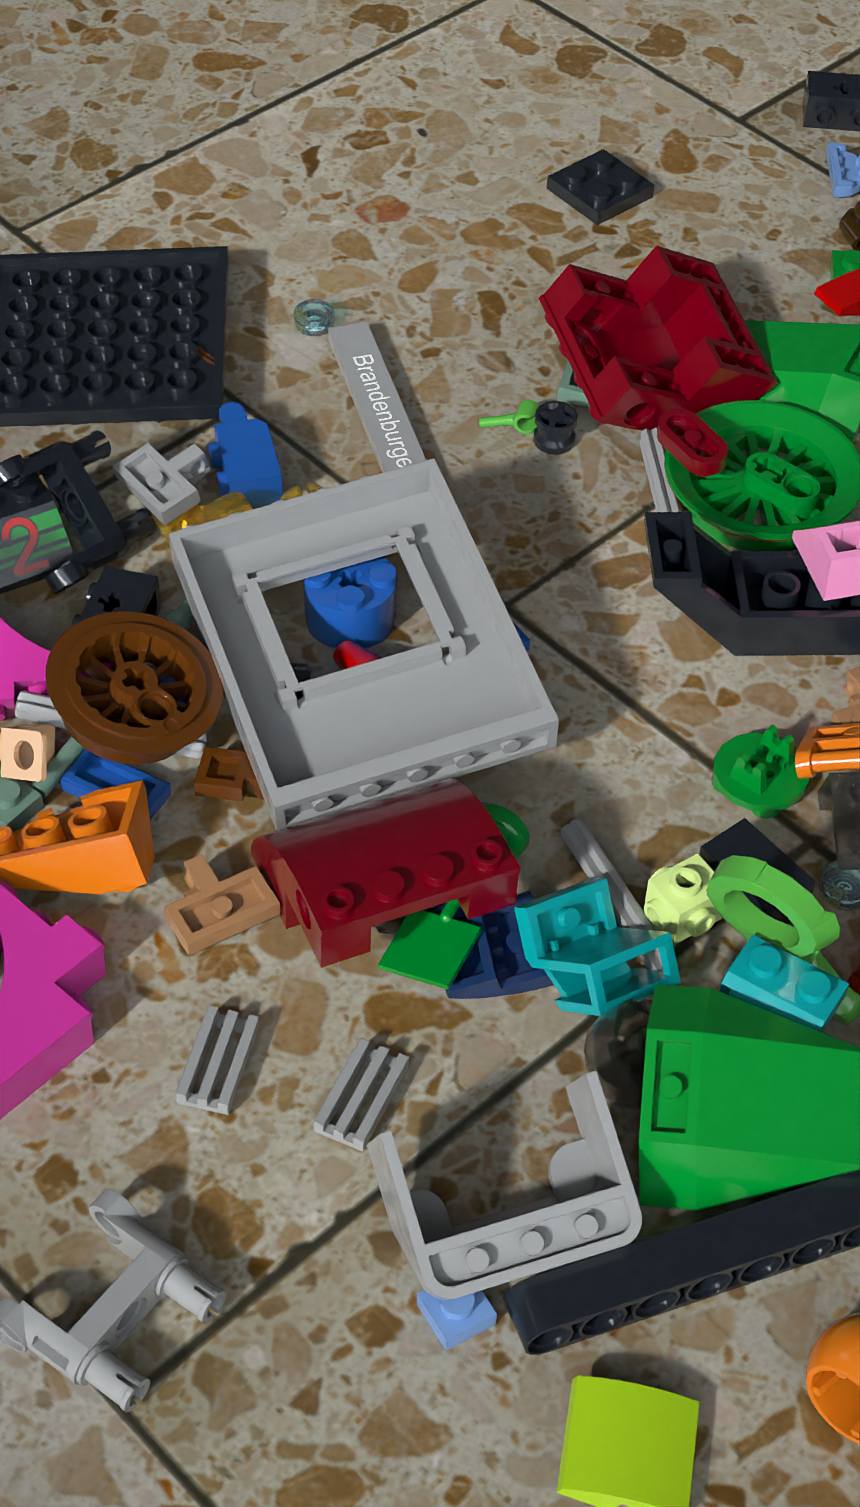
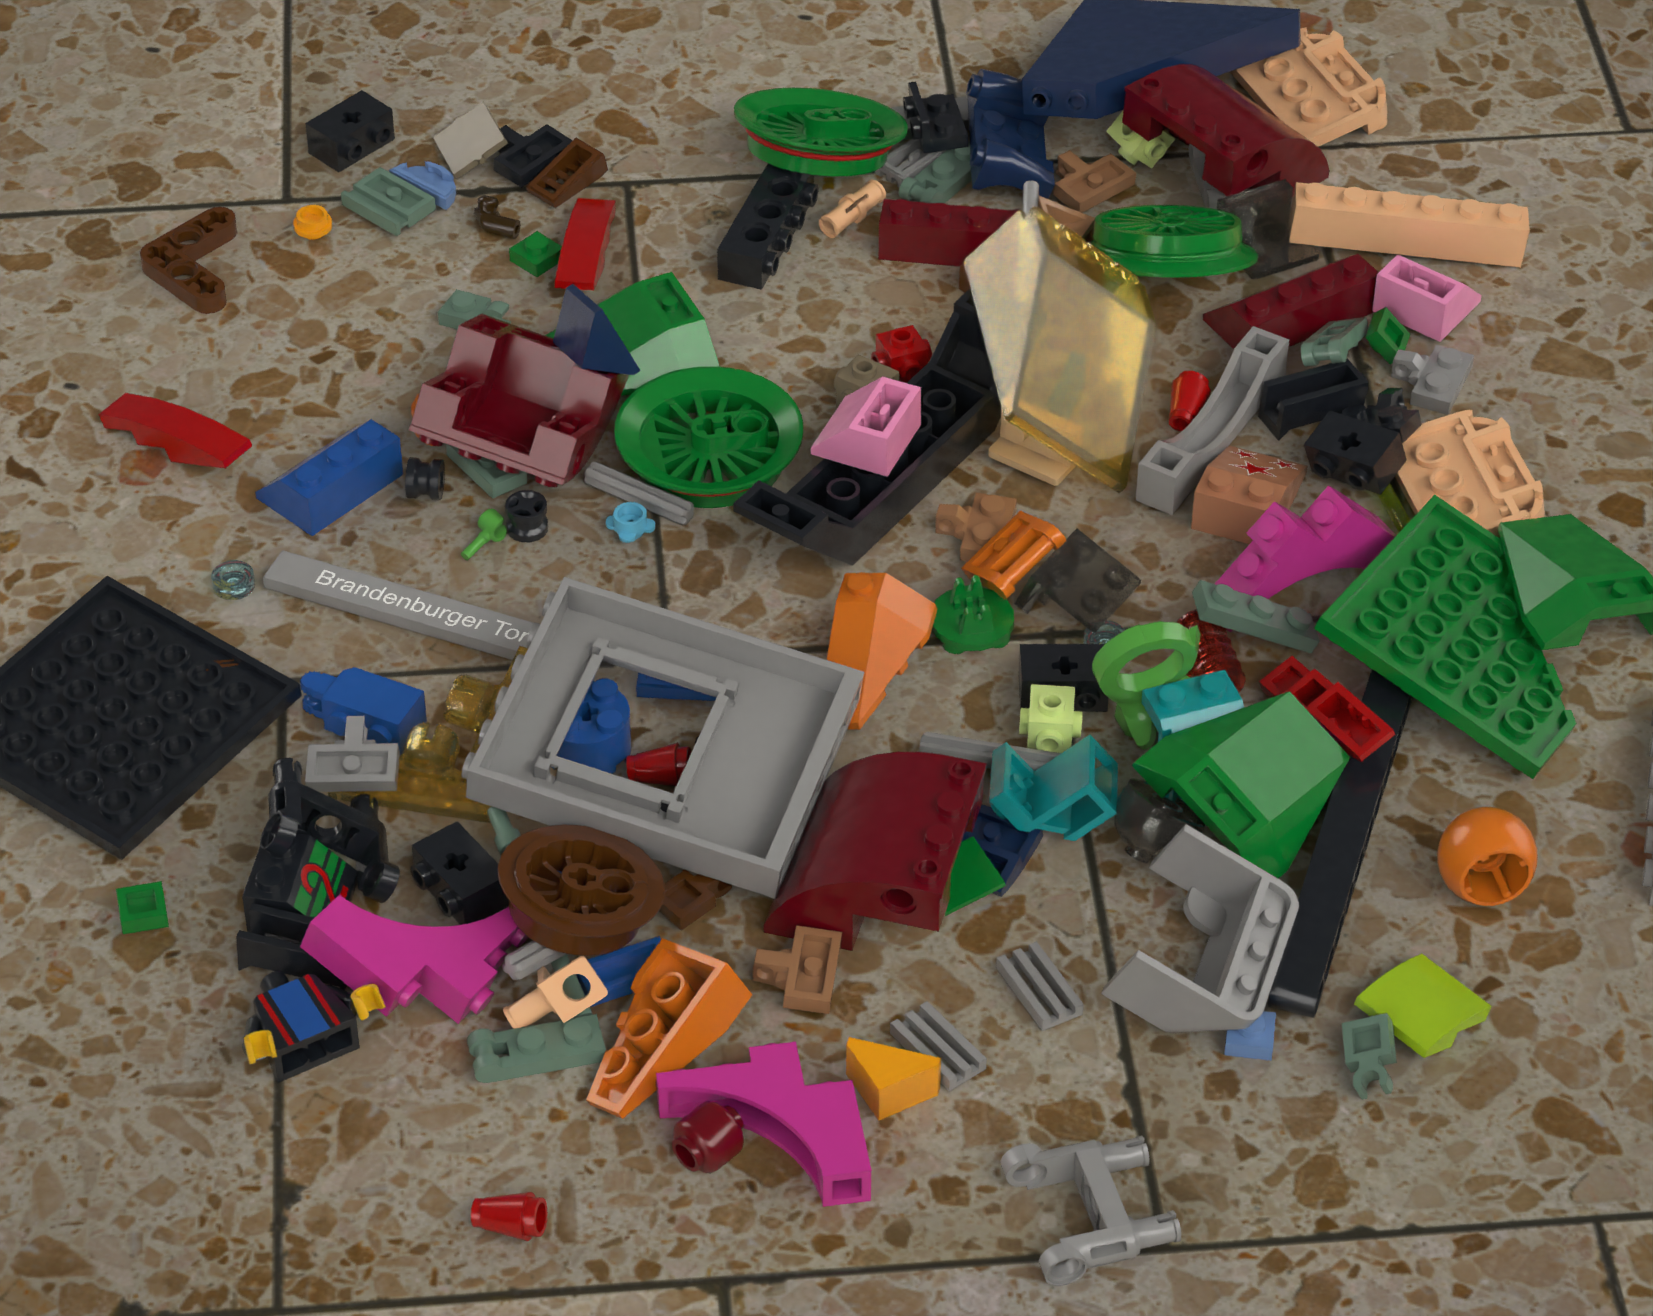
camera: 50 degrees left, 5 degrees down
black plate [546,149,655,225] -> none
dark red plate [657,409,728,477] -> none
none -> red slope [98,393,252,469]
none -> reddish brown beam [140,207,237,314]
none -> blue slope [255,419,403,536]
none -> light orange plate [293,205,332,240]
none -> sand green plate [341,167,436,236]
none -> black wheel [405,457,445,500]
none -> sand green plate [437,289,511,329]
none -> dark blue slope [553,284,641,375]
none -> medium azure plate [606,502,655,543]
none -> orange wedge [827,572,937,730]
none -> light orange slope [846,1037,941,1120]
none -> sand green plate [1342,1013,1397,1100]

